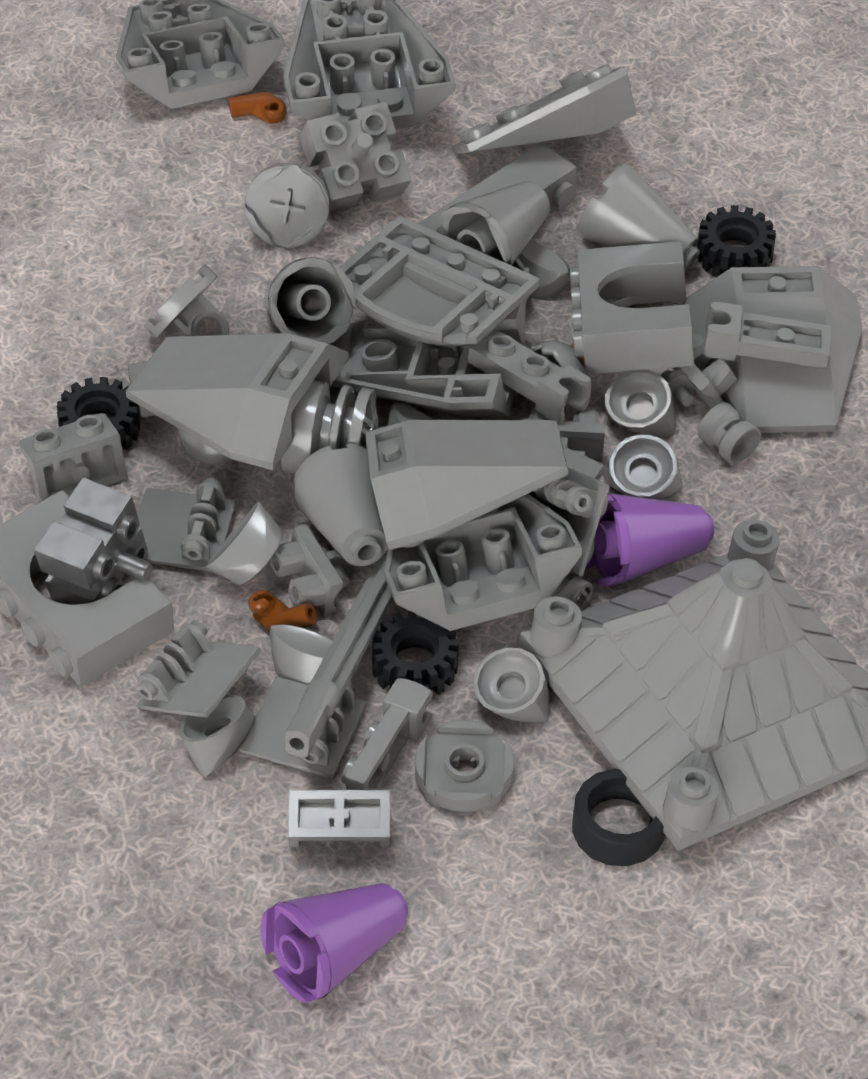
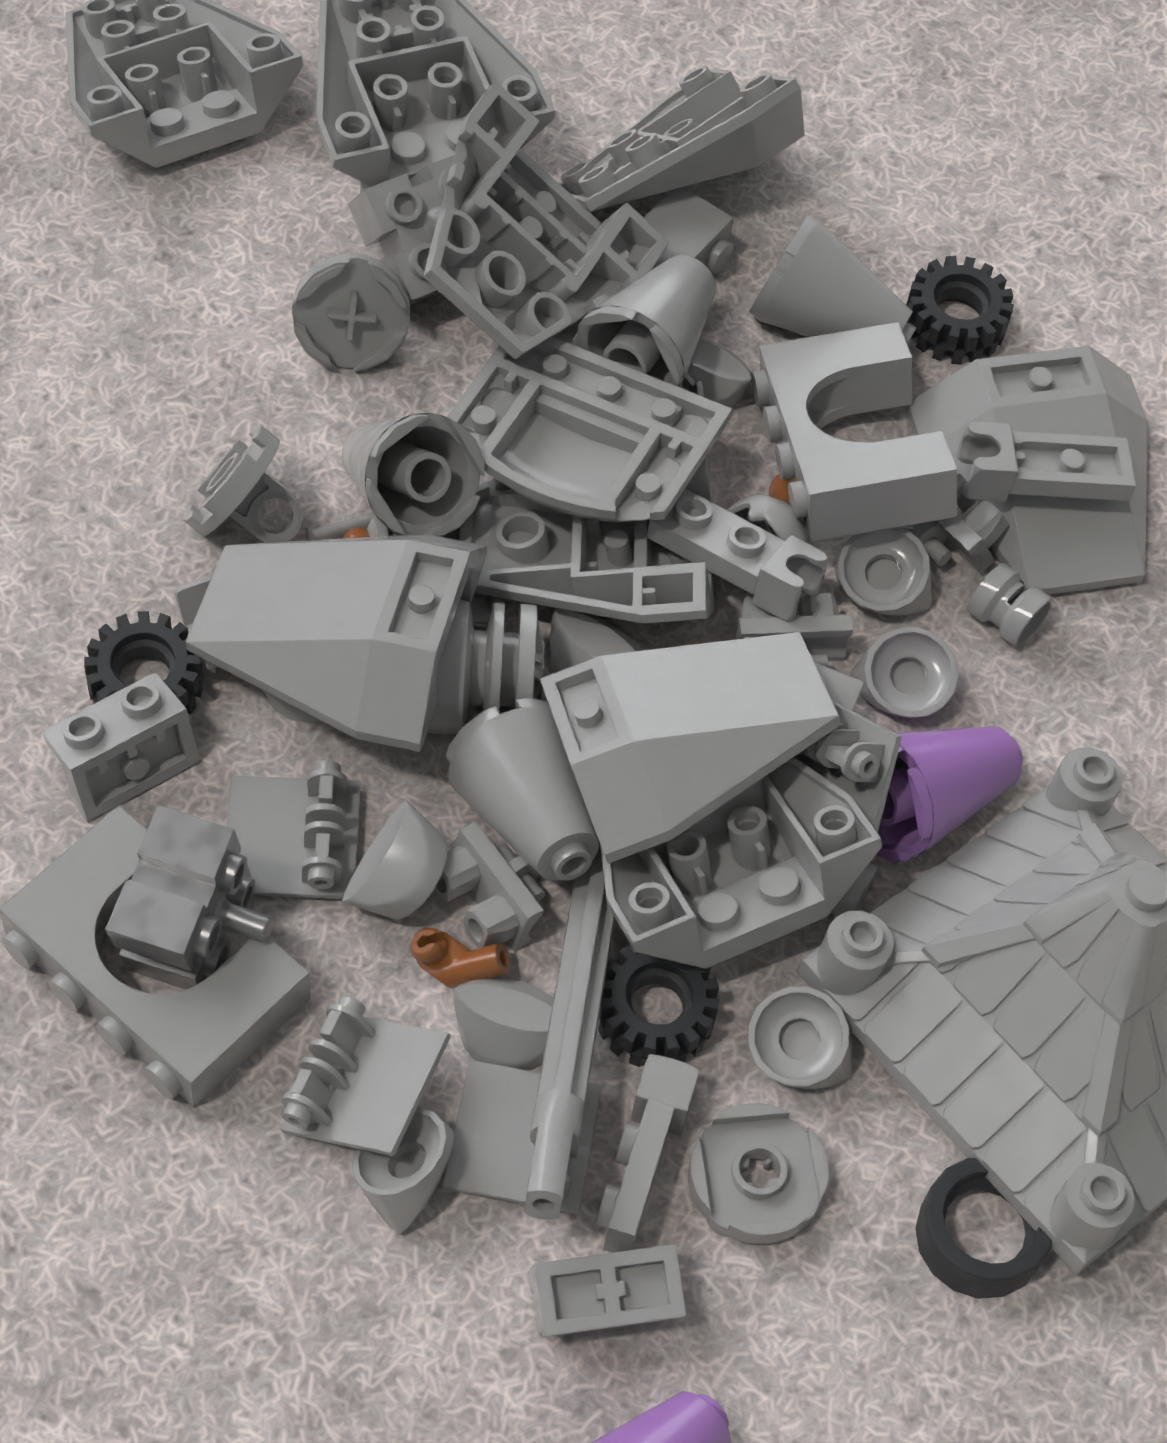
camera: 15 degrees left, 10 degrees up
dark orange arm [228,92,287,124] -> none
none -> light grey wedge [423,80,669,359]

